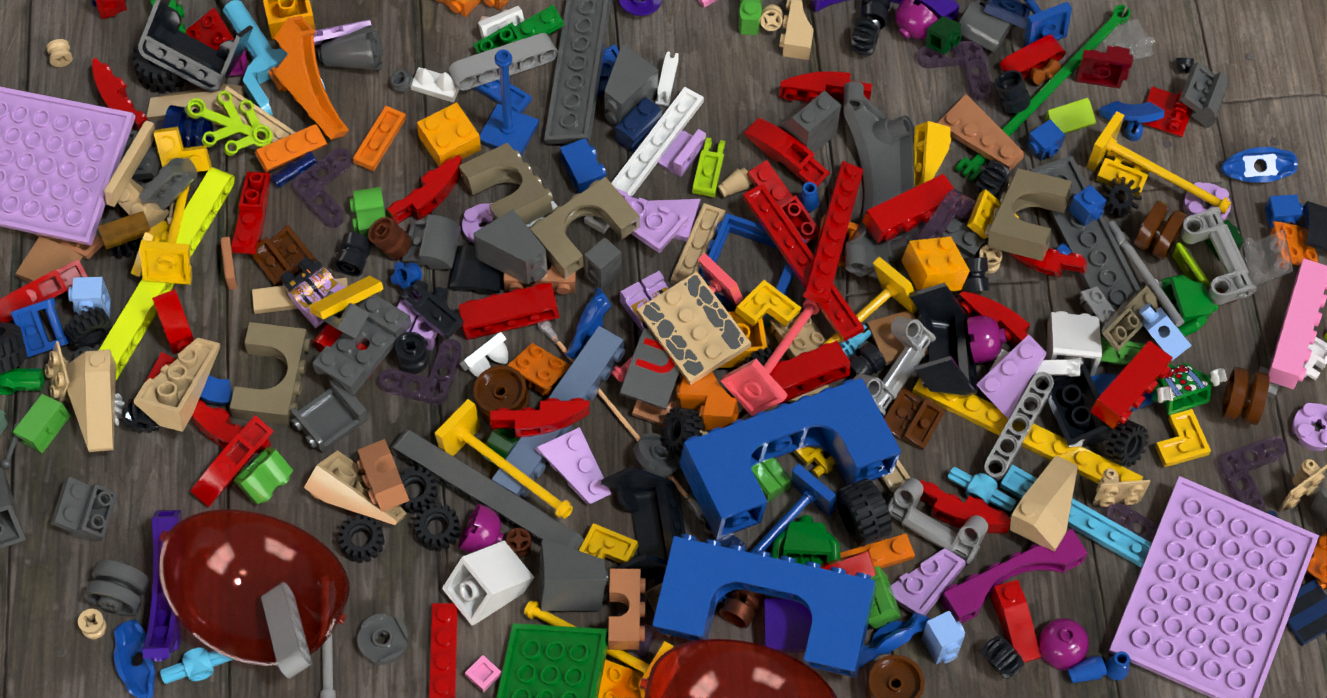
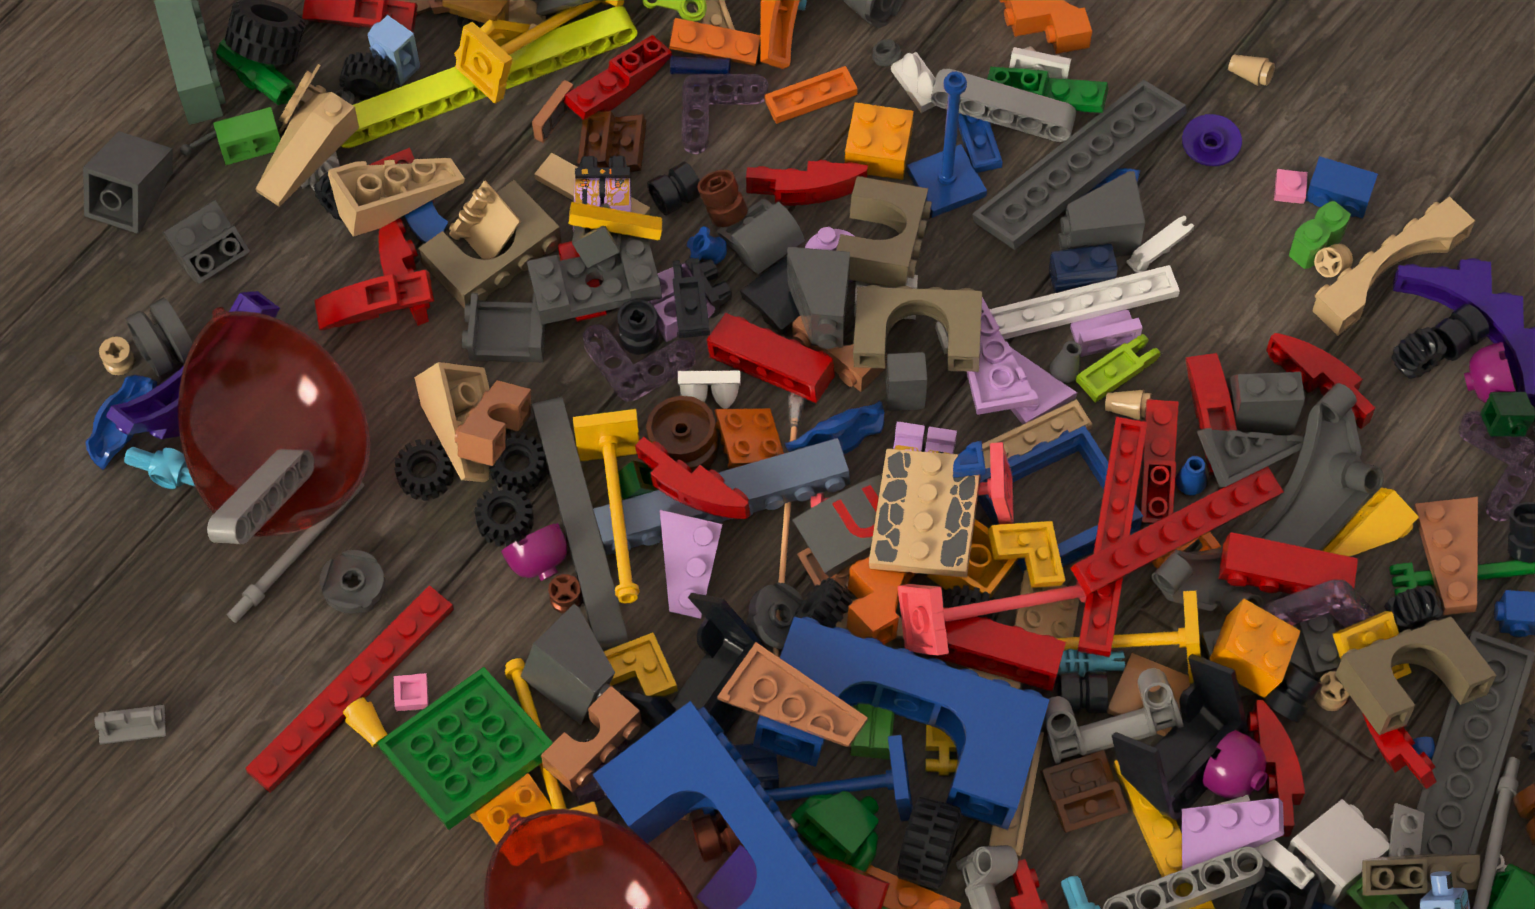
camera: 45 degrees right, 0 degrees up
blue plate [11,297,70,357] -> none
red slope [152,289,194,355] -> none
bright green brick [234,447,293,504] -> none
bright green brick [350,187,385,238] -> none
white slope [442,541,534,626] -> none
blue brick [560,138,607,194] -> none
blue brick [1069,184,1107,227] -> none
none -> tan hinge [449,181,521,260]
none -> nougat wing [717,642,868,748]
none -> blue tile [953,441,986,478]
none -> dark grey cone [1050,341,1082,384]
none -> dark grey wing [1197,428,1304,488]

